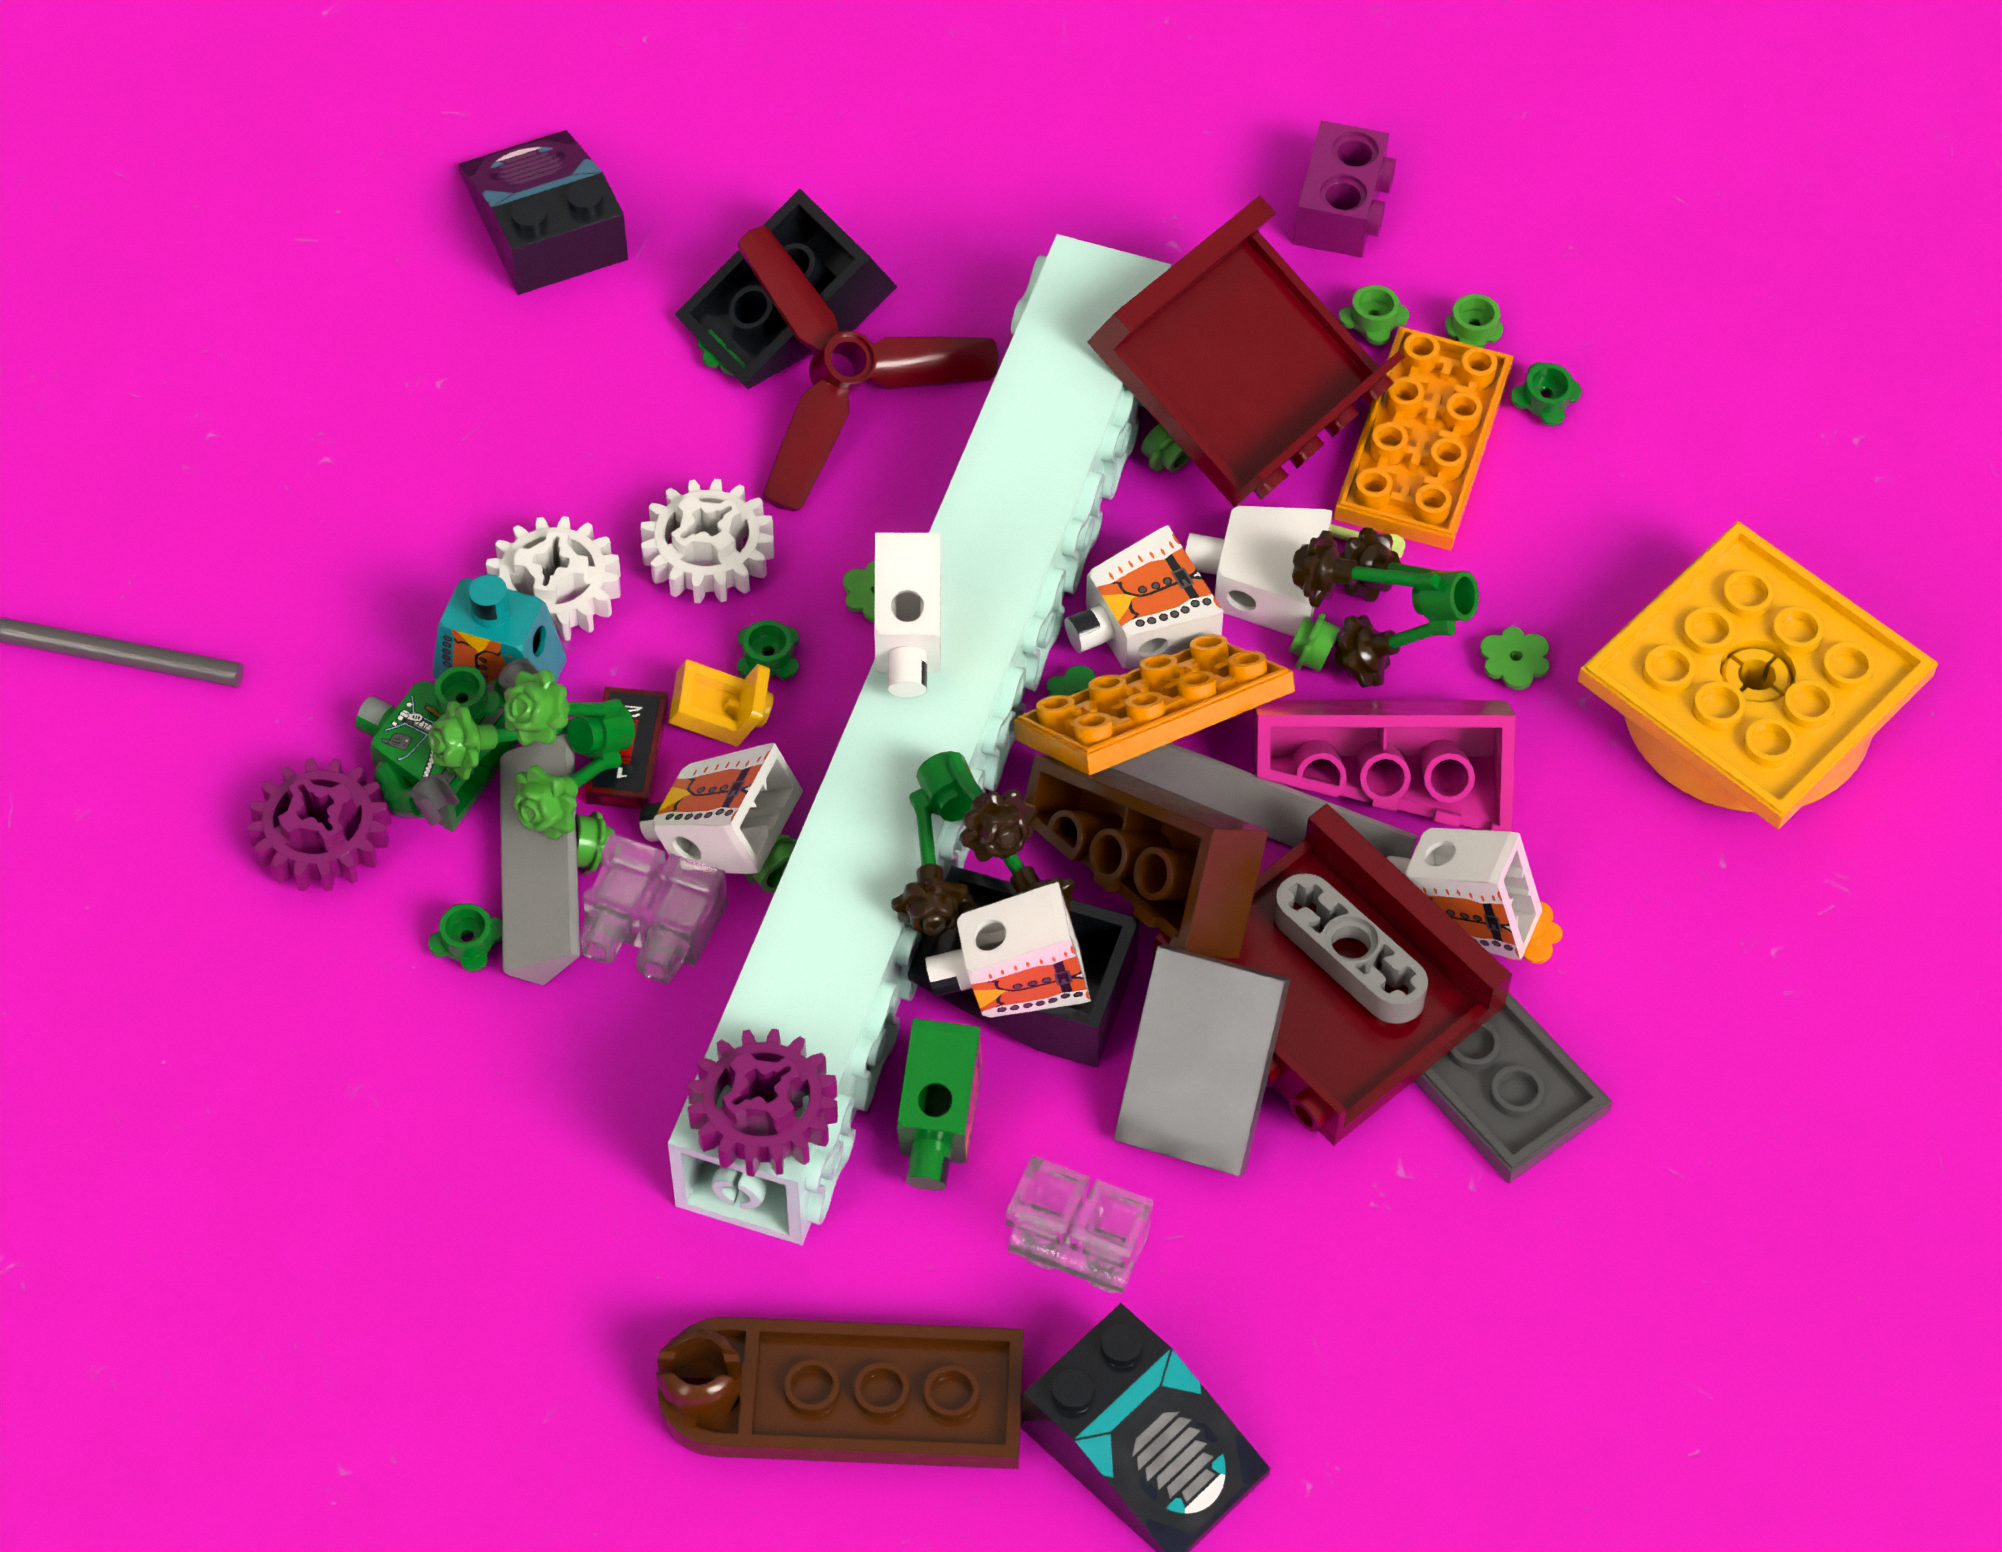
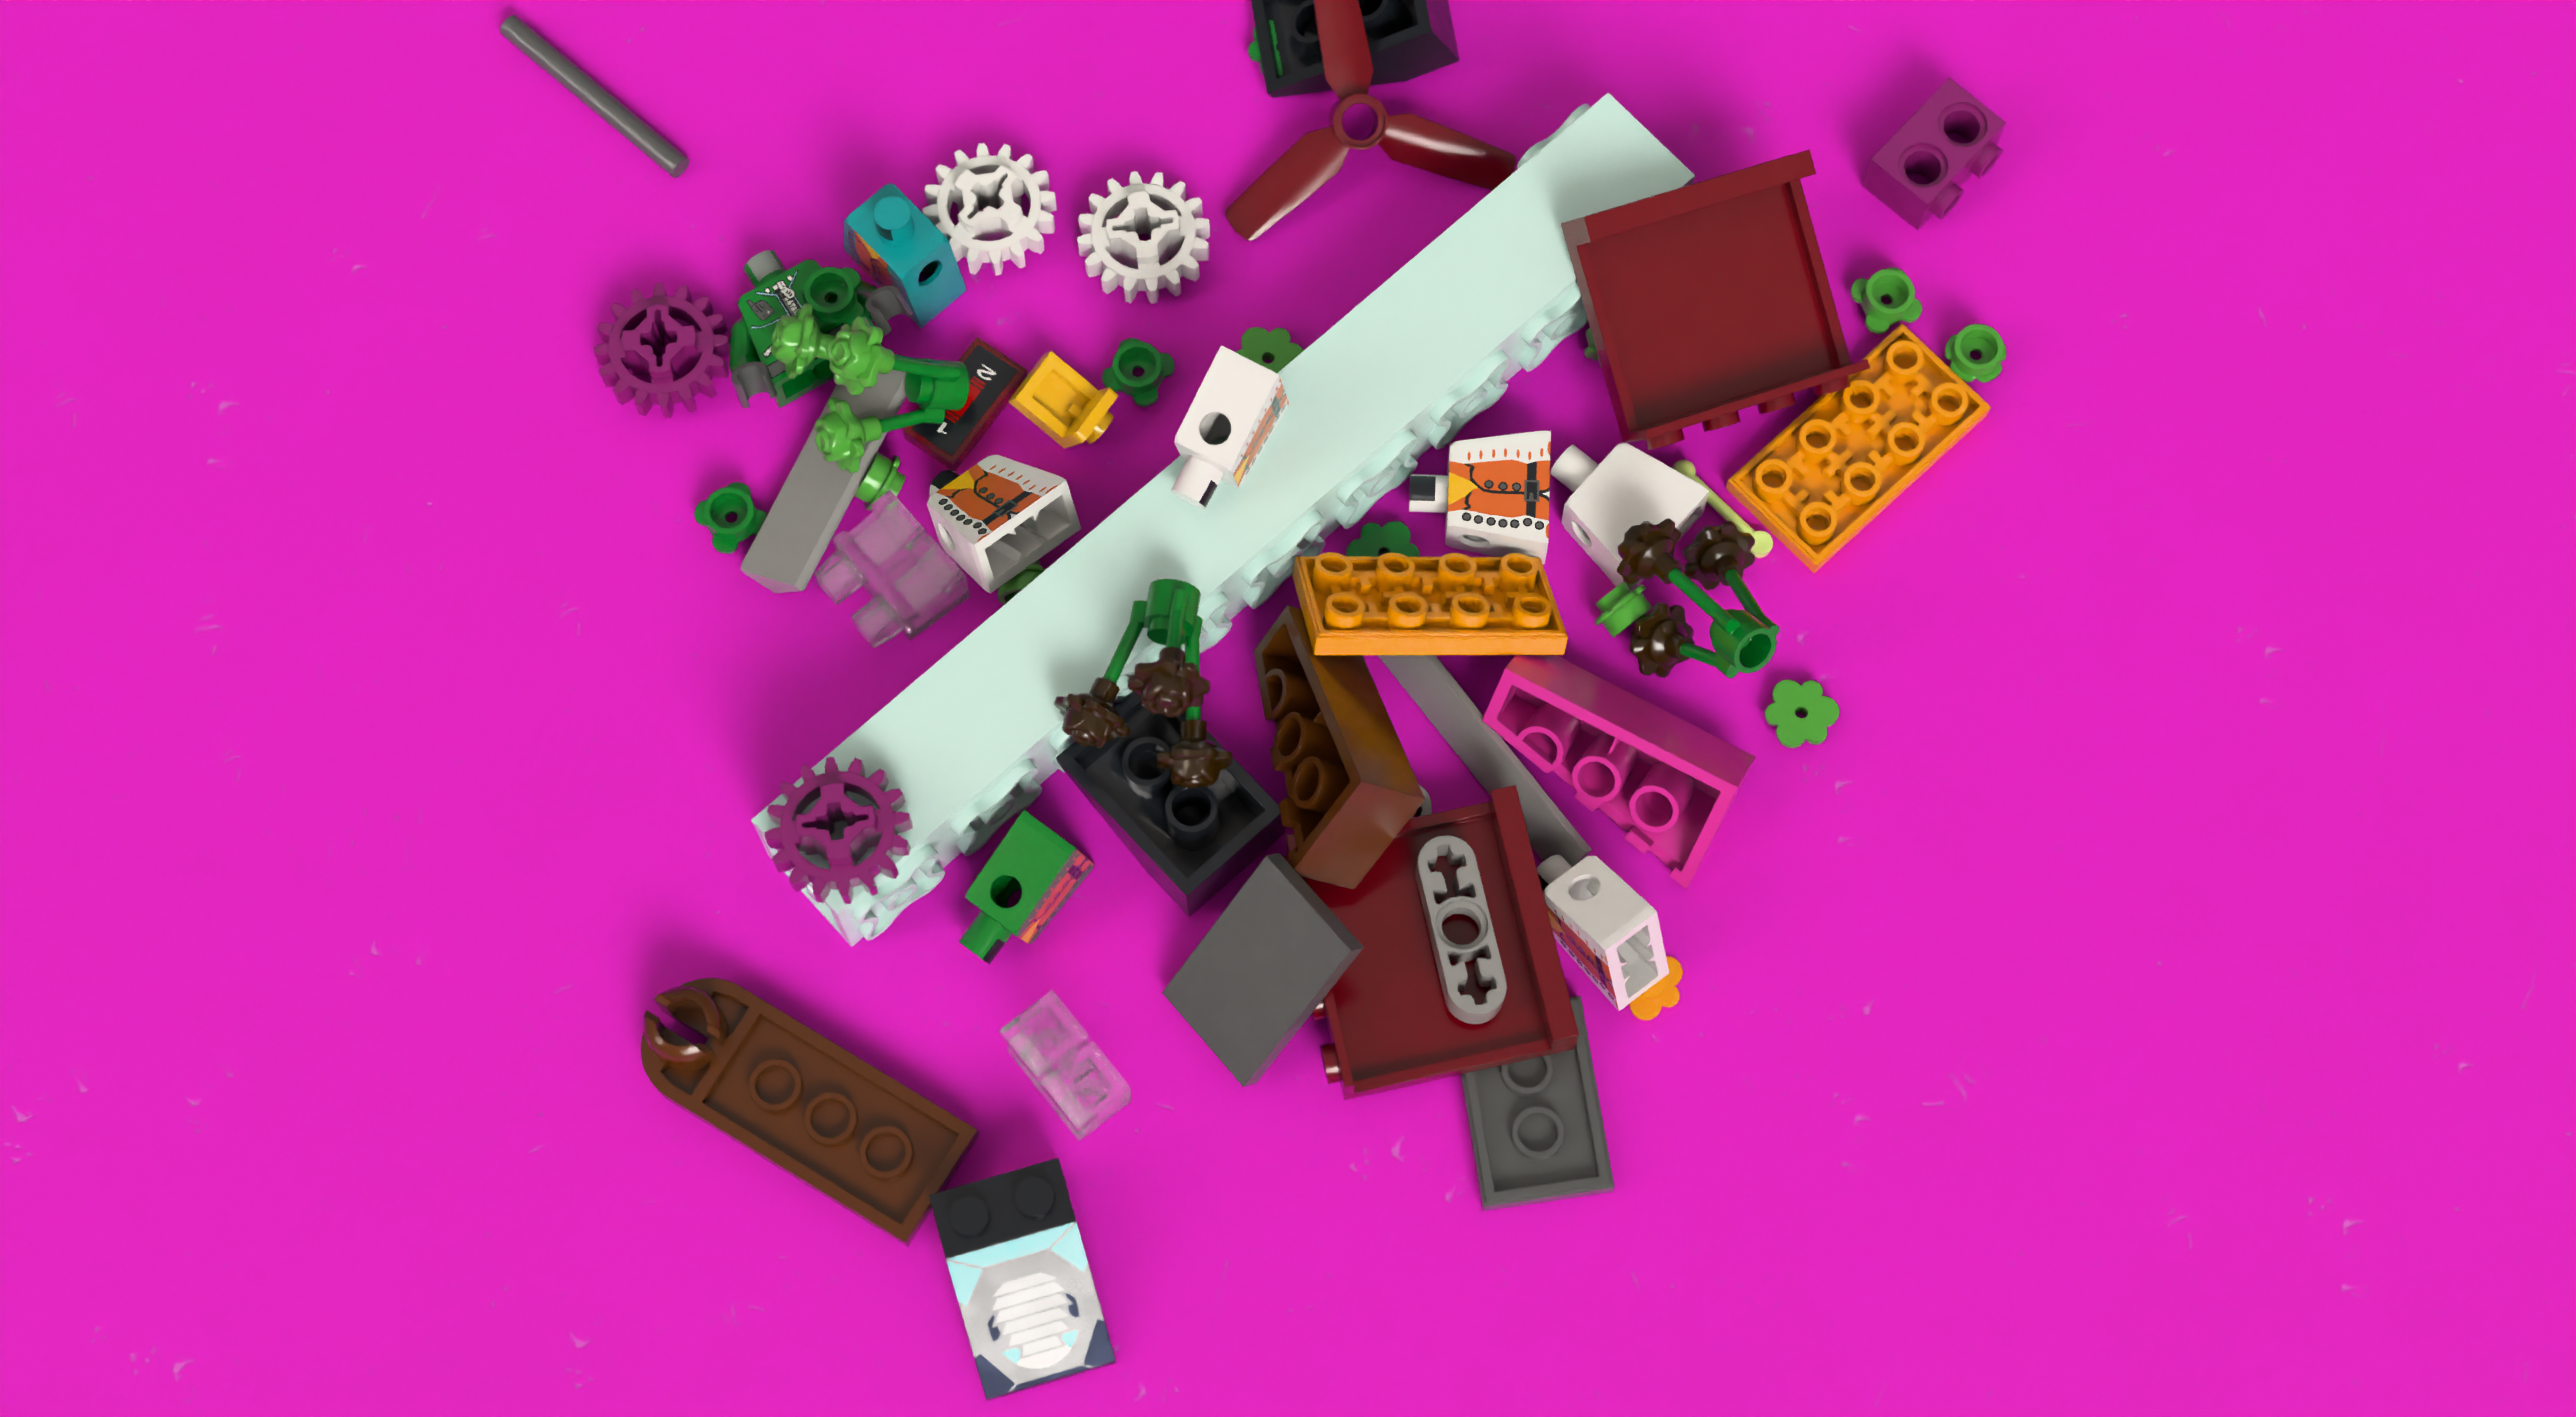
camera: 30 degrees right, 15 degrees up
white torso [925,882,1091,1018] -> none
green plate [1511,362,1581,426] -> none
yellow piece [1578,521,1938,830] -> none

